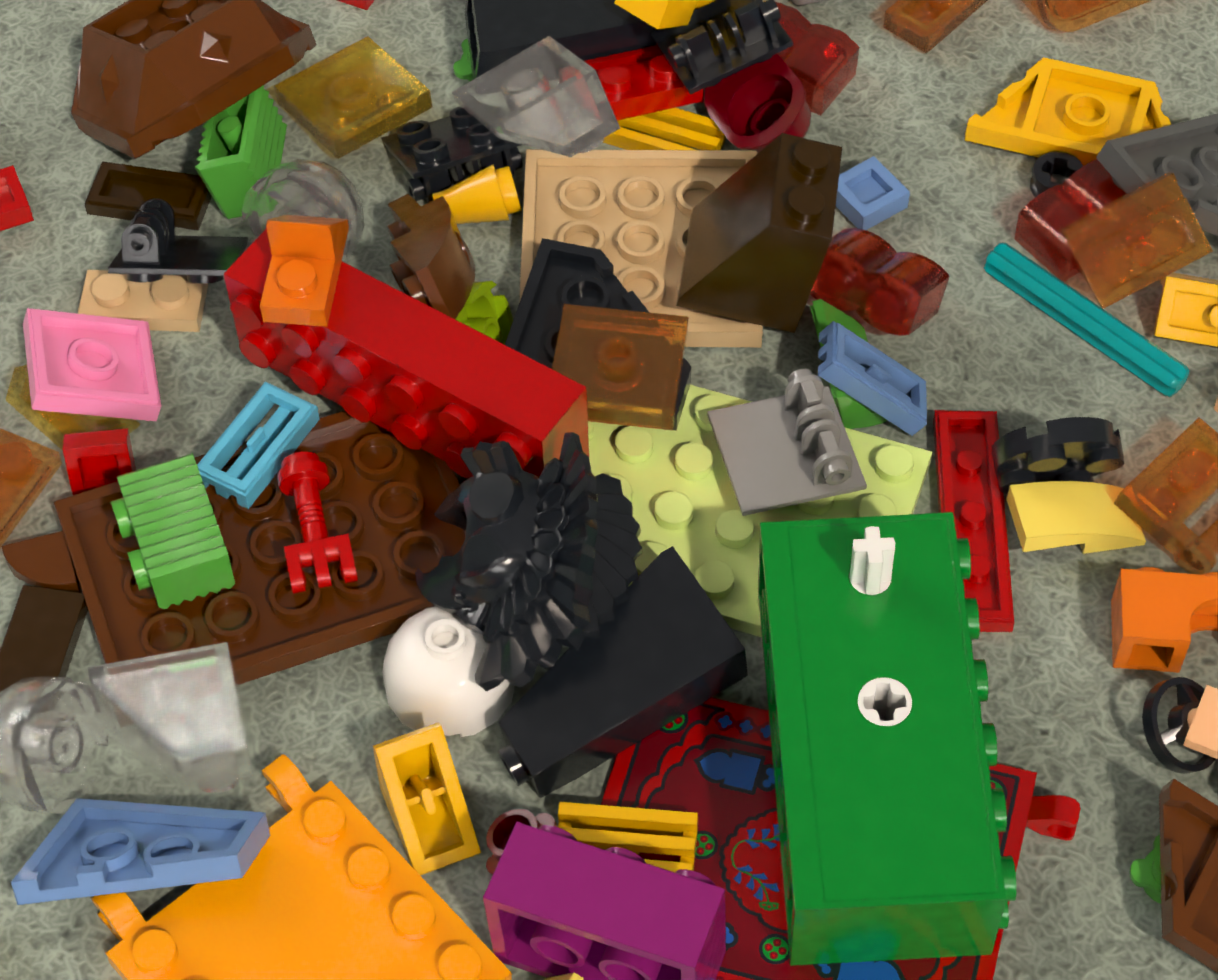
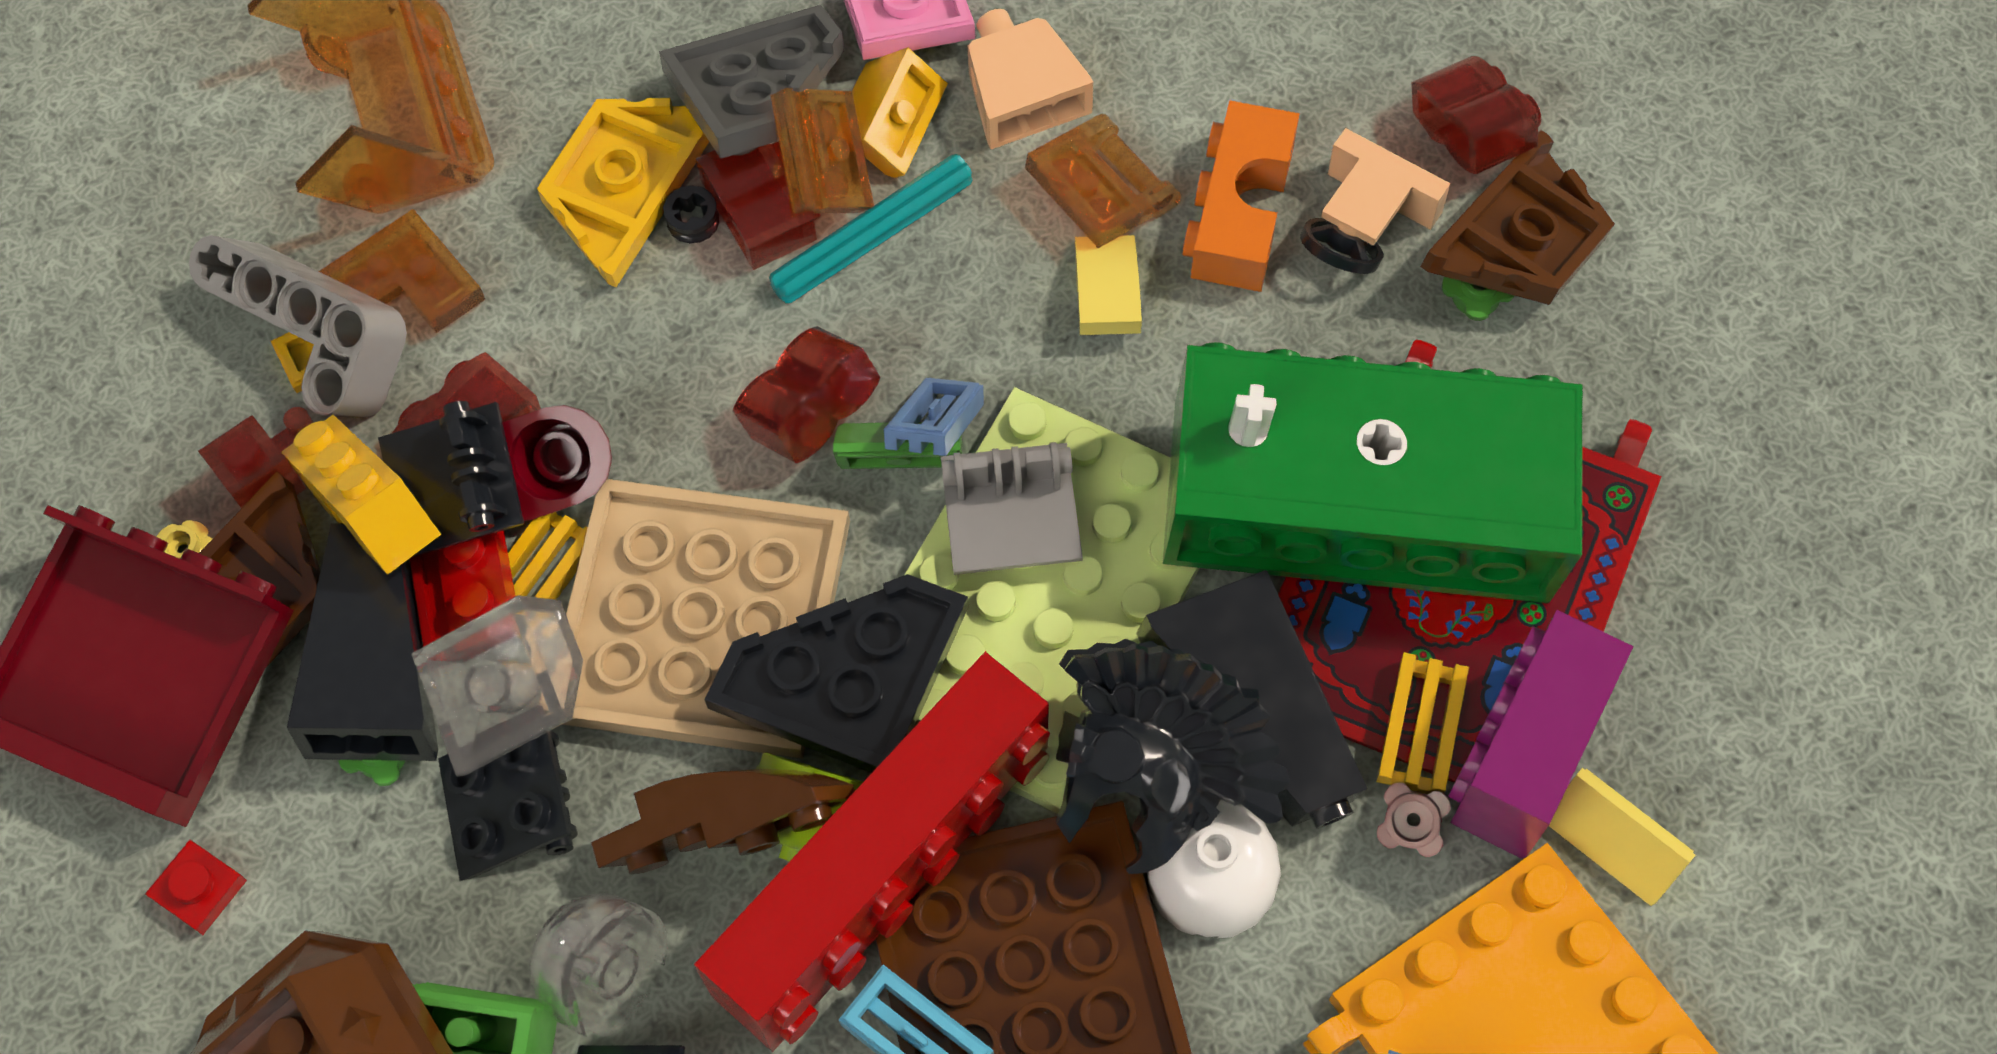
camera: 80 degrees left, 10 degrees up
orange slope [260,215,349,327] -> none
clear yellow plate [274,36,433,159] -> none
red hinge [277,451,358,594] -> none
yellow slope [373,722,481,876] -> none
yellow cone [432,164,522,224] -> none
clear orange plate [552,304,689,430] -> none
dark brown slope [676,133,842,333] -> none
medium blue plate [836,156,910,232] -> none
red tile [933,410,1014,632] -> none
black plate [991,417,1124,494] -> none

